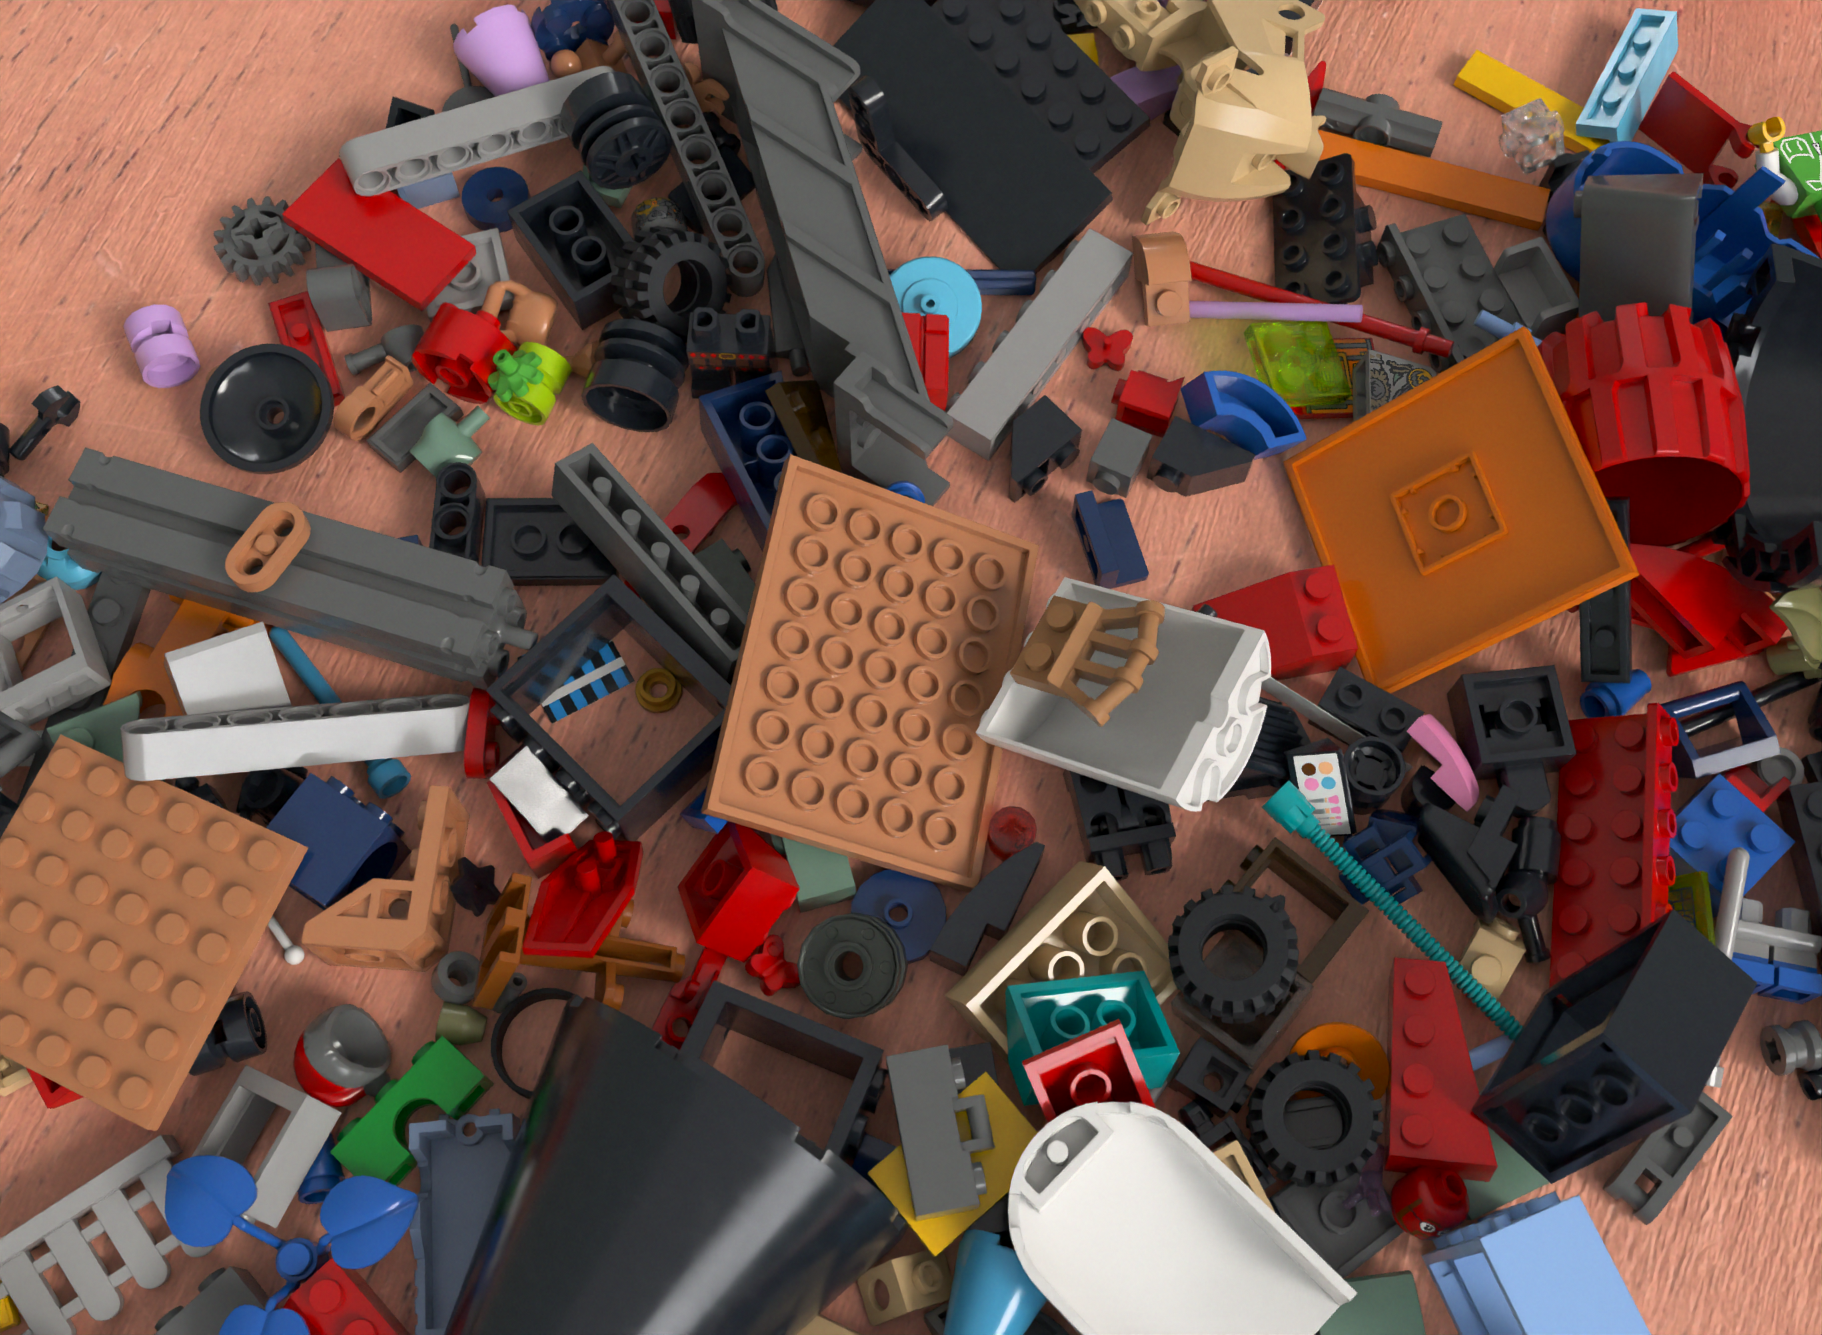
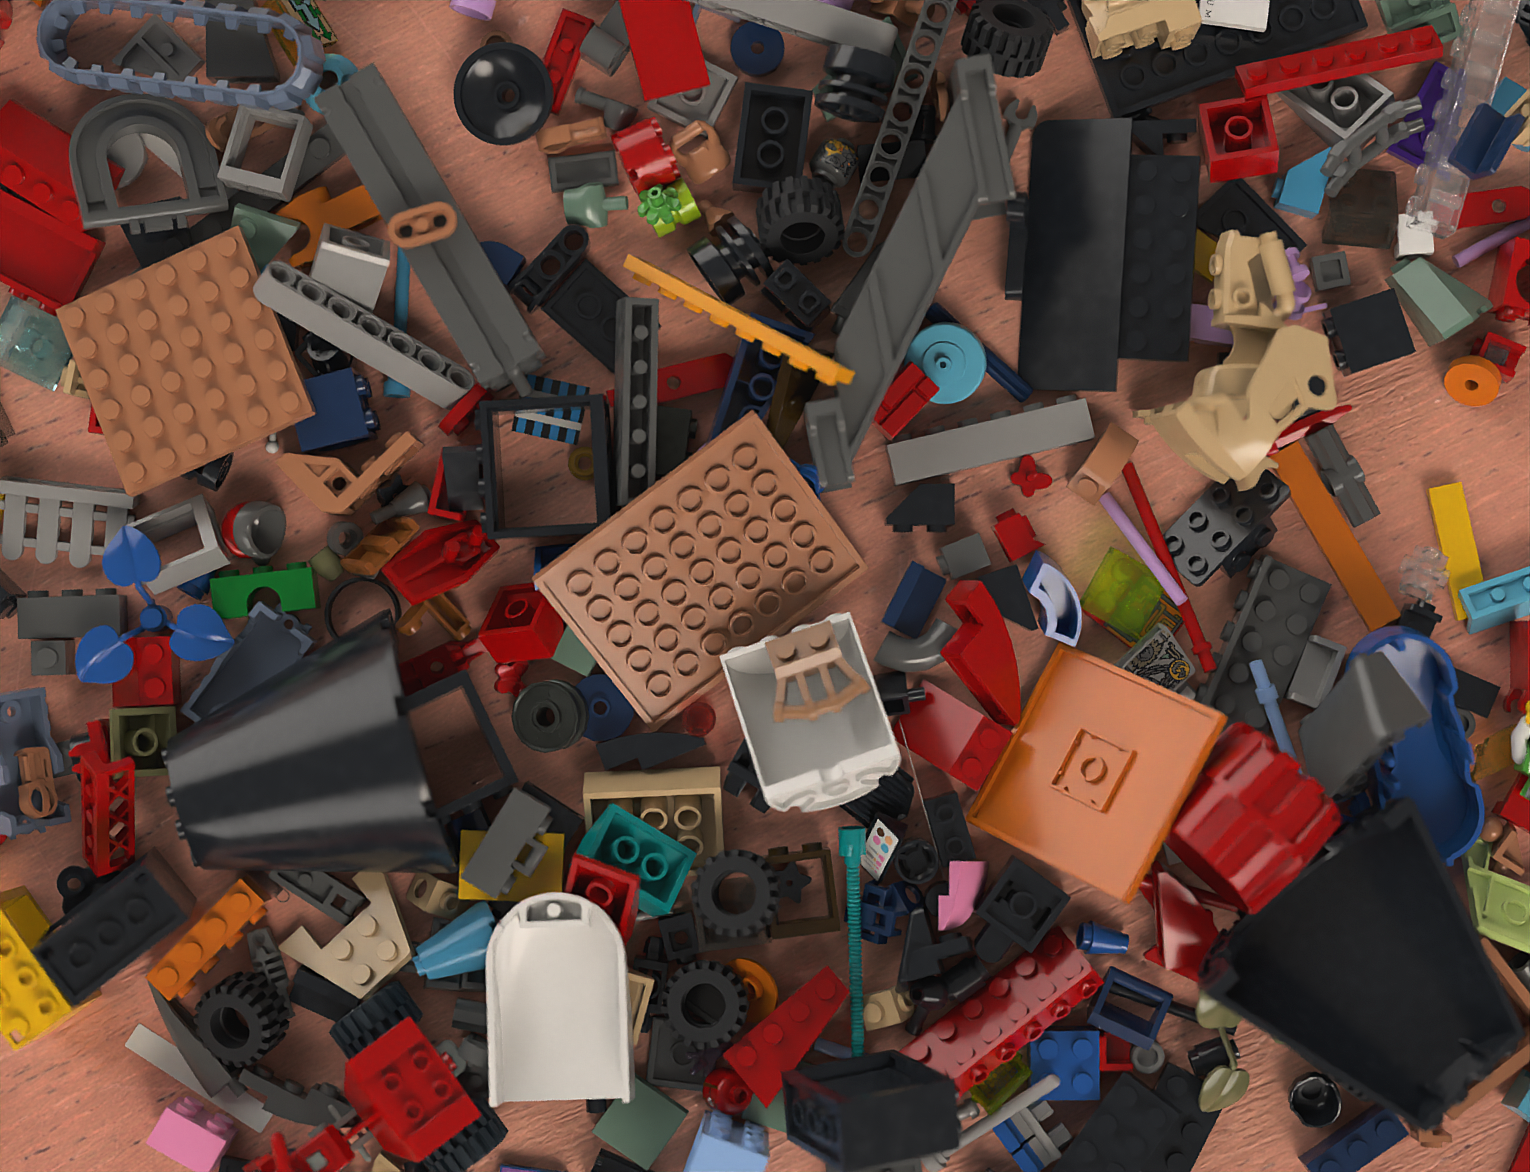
camera: 45 degrees right, 20 degrees up
black tile [1579,496,1632,683] -> none
none -> dark grey cone [370,481,431,525]
none -> light orange plate [623,254,855,386]
none -> dark grey cylinder [873,618,958,672]
none -> red slope [939,580,1021,726]

